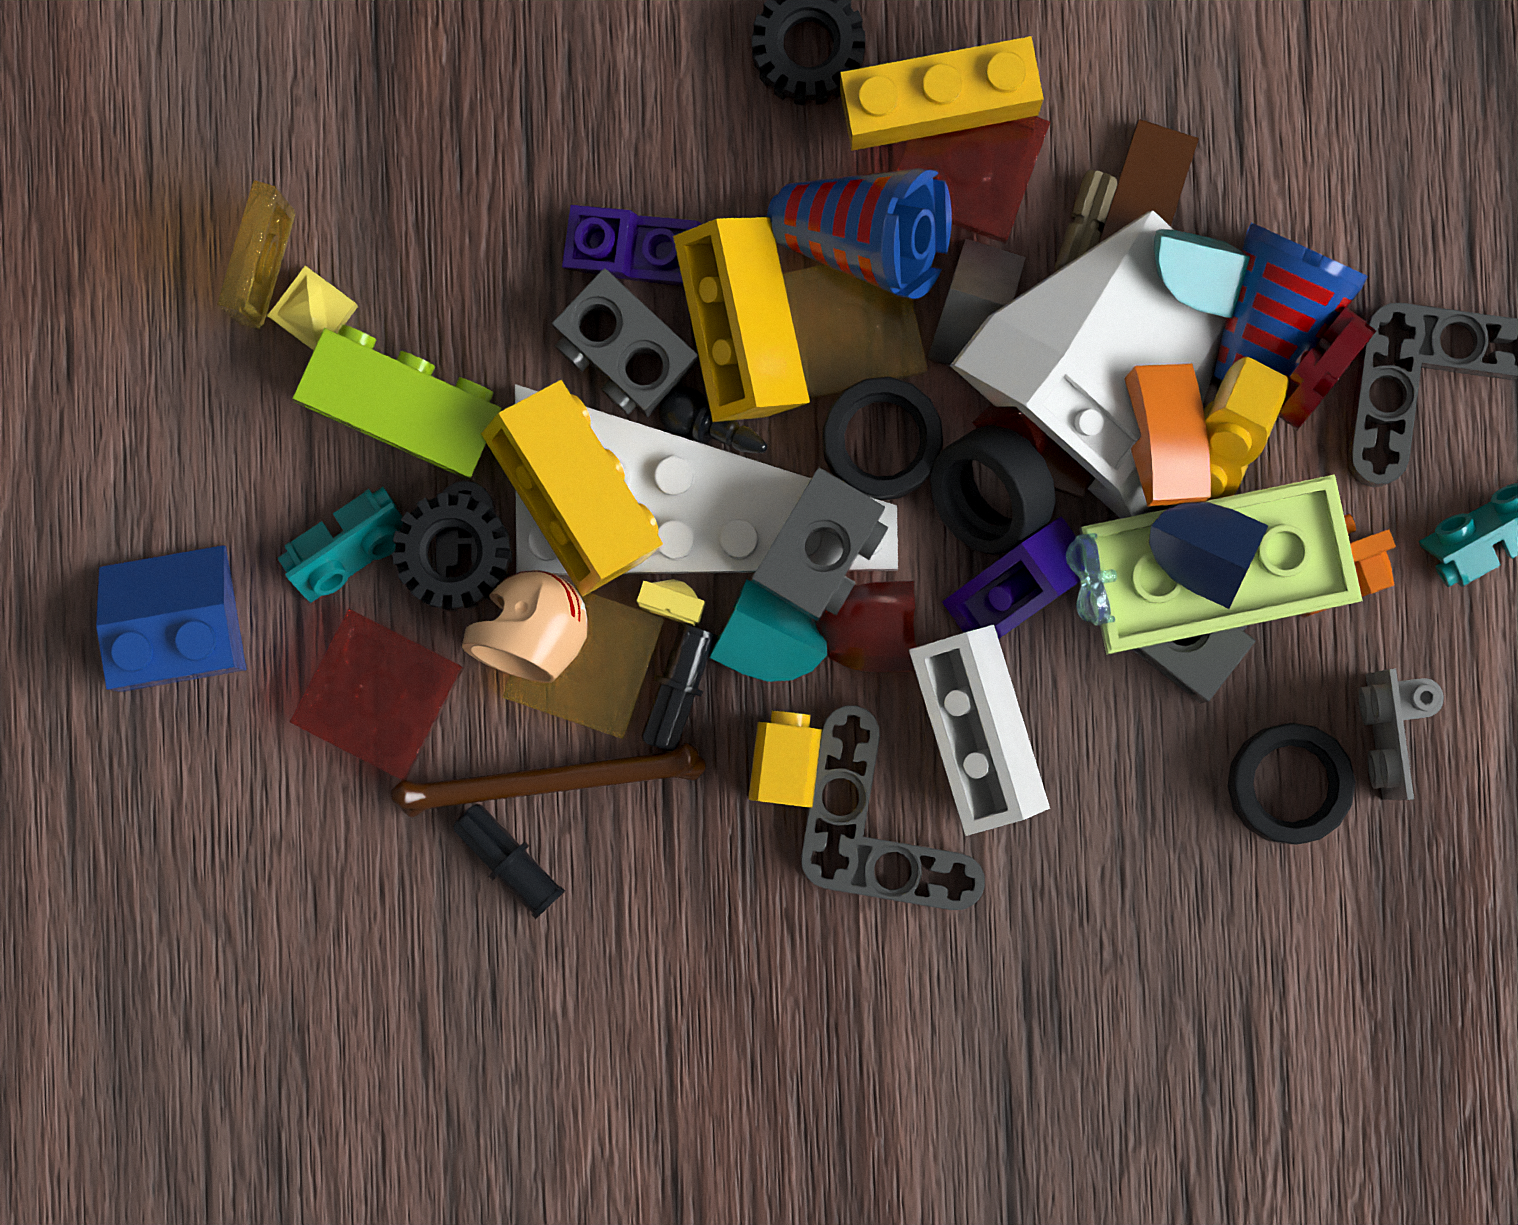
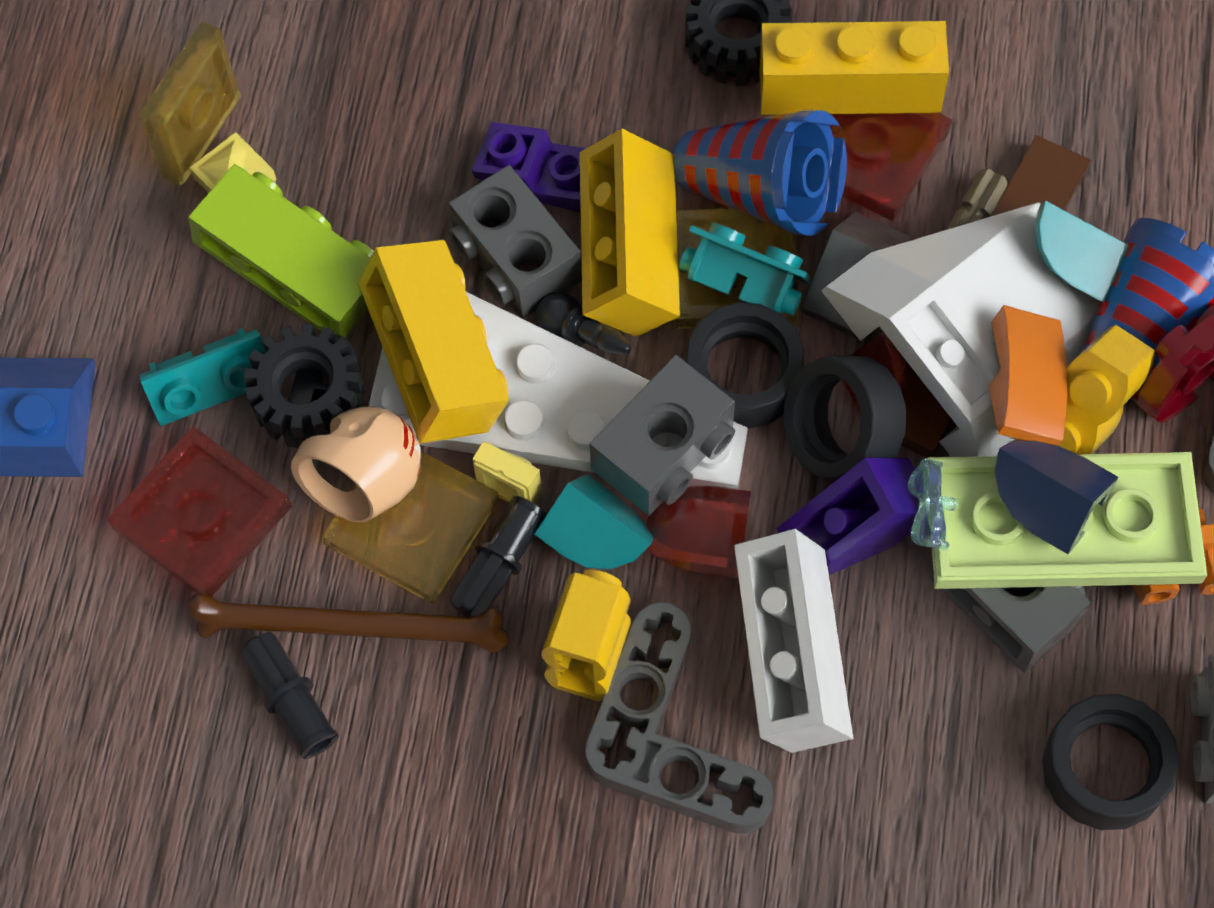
camera: 10 degrees right, 20 degrees down
none -> teal hinge [679,222,813,316]

